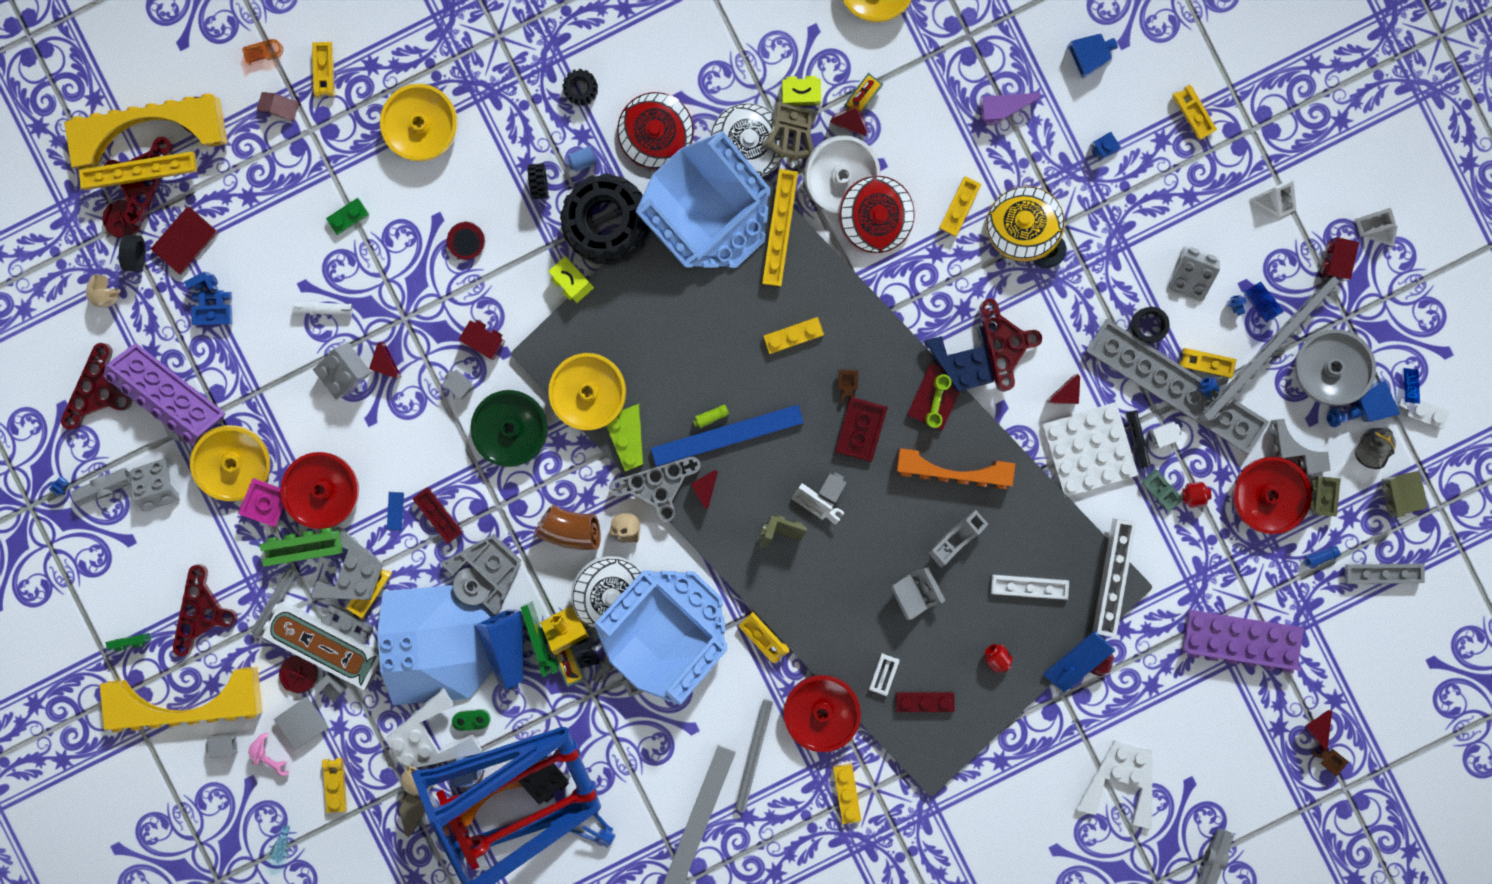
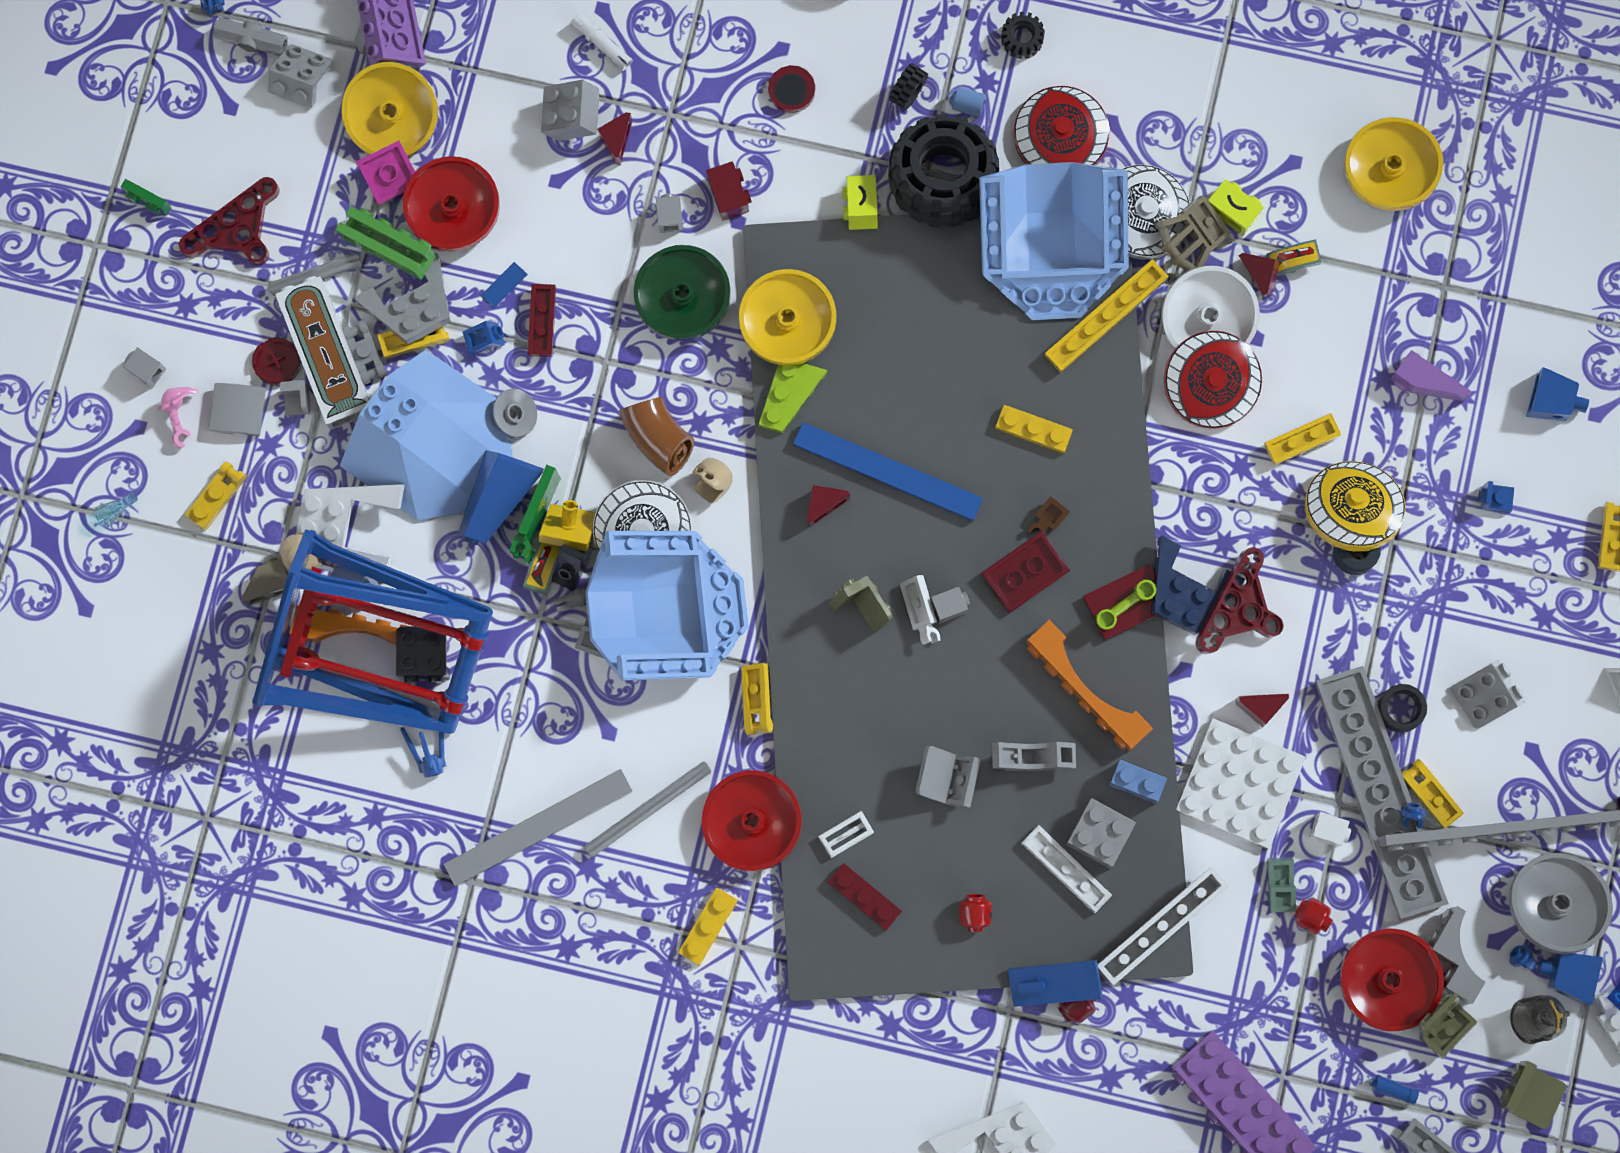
camera: 45 degrees right, 10 degrees down
yellow arch [99,666,262,732] -> none
light grey wing [441,534,522,615] -> none
green plate [452,709,491,731] -> none
light grey beam [610,457,701,522] -> none
lime piece [693,404,730,428] -> none
black pin [1126,410,1151,469] -> none
blue plate [1227,295,1247,316] -> none
clear blue plate [1244,281,1284,323] -> none
none -> blue bracket [462,321,505,355]
none -> light grey brick [1066,798,1136,869]
none -> medium blue brick [1108,760,1167,804]

